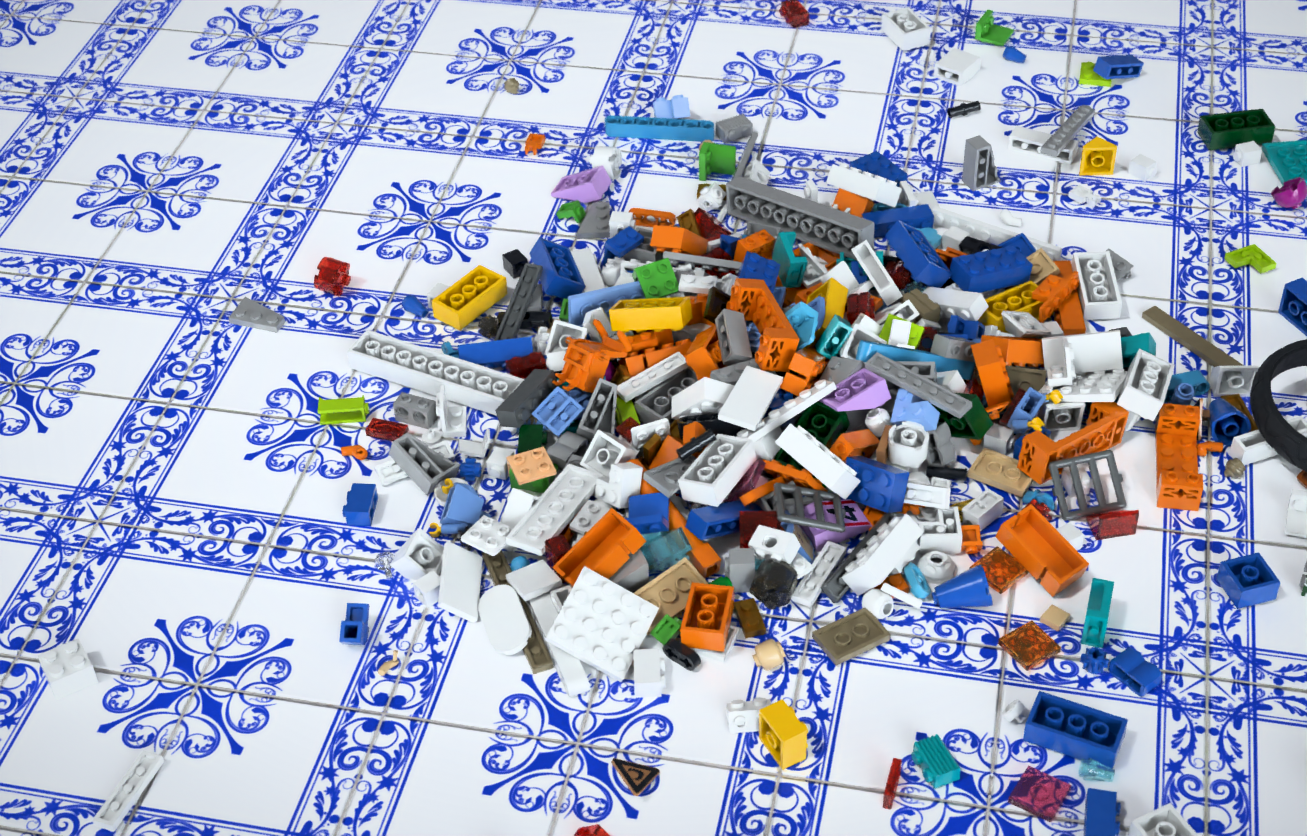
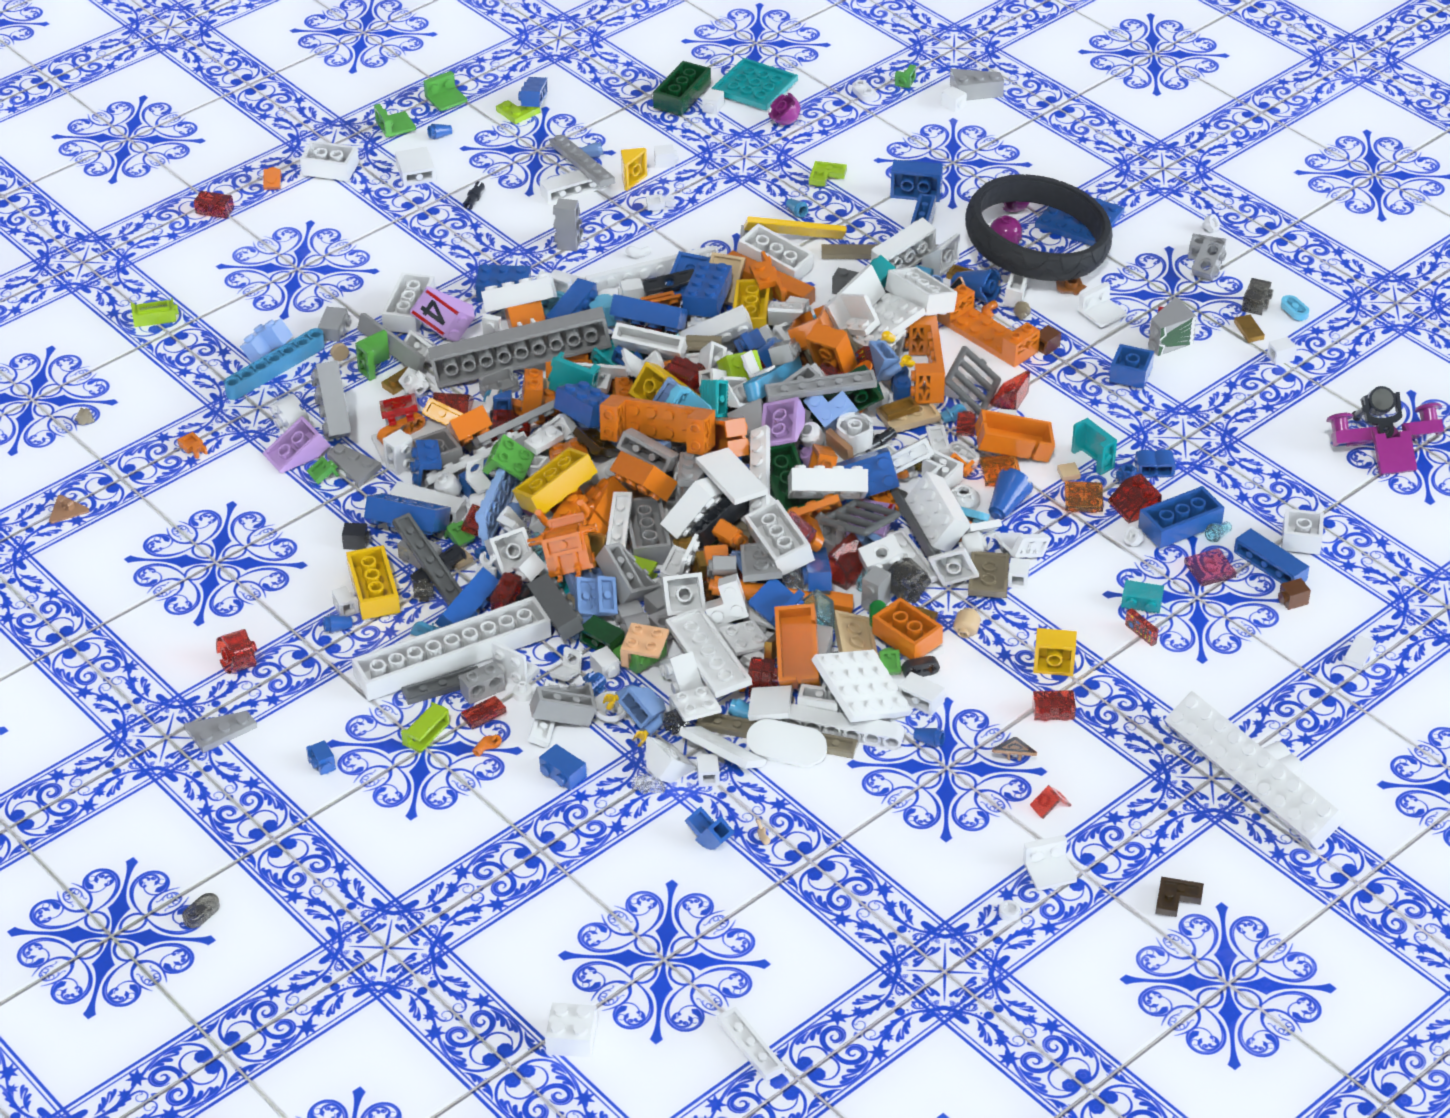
camera: 55 degrees left, 0 degrees up
clear red tile [616,416,640,443] -> none
black pin [676,429,717,461] -> none
white bracket [726,697,771,733] -> none
none -> medium nougat piece [49,495,90,524]
none -> lime window [131,298,179,328]
none -> clear smoke plate [182,893,220,928]
none -> orange bracket [263,167,282,190]
none -> blue brick [306,740,336,775]
none -> light grey brick [310,360,351,440]
none -> red tile [379,393,418,426]
none -> white brick [381,272,436,333]
none -> dark grey tile [401,665,478,705]
none -> lavender slope [410,286,475,342]
none -> bright green bracket [423,71,467,111]
none -> medium blue cone [580,142,604,158]
none -> light grey brick [707,555,736,579]
none -> yellow tile [744,216,847,240]
none -> dark azure cone [786,198,809,217]
none -> white brick [871,217,936,269]
none -> pearl gold tile [879,396,920,421]
none -> blue brick [911,193,936,224]
none -> blue cone [913,728,945,748]
none -> white slope [928,547,979,586]
none -> white plate [949,441,979,468]
none -> white bracket [993,533,1051,558]
none -> white brick [1008,558,1030,589]
none -> clear red brick [1032,690,1076,721]
none -> reddish brown brick [1038,325,1061,356]
none -> clear red slope [1108,473,1162,524]

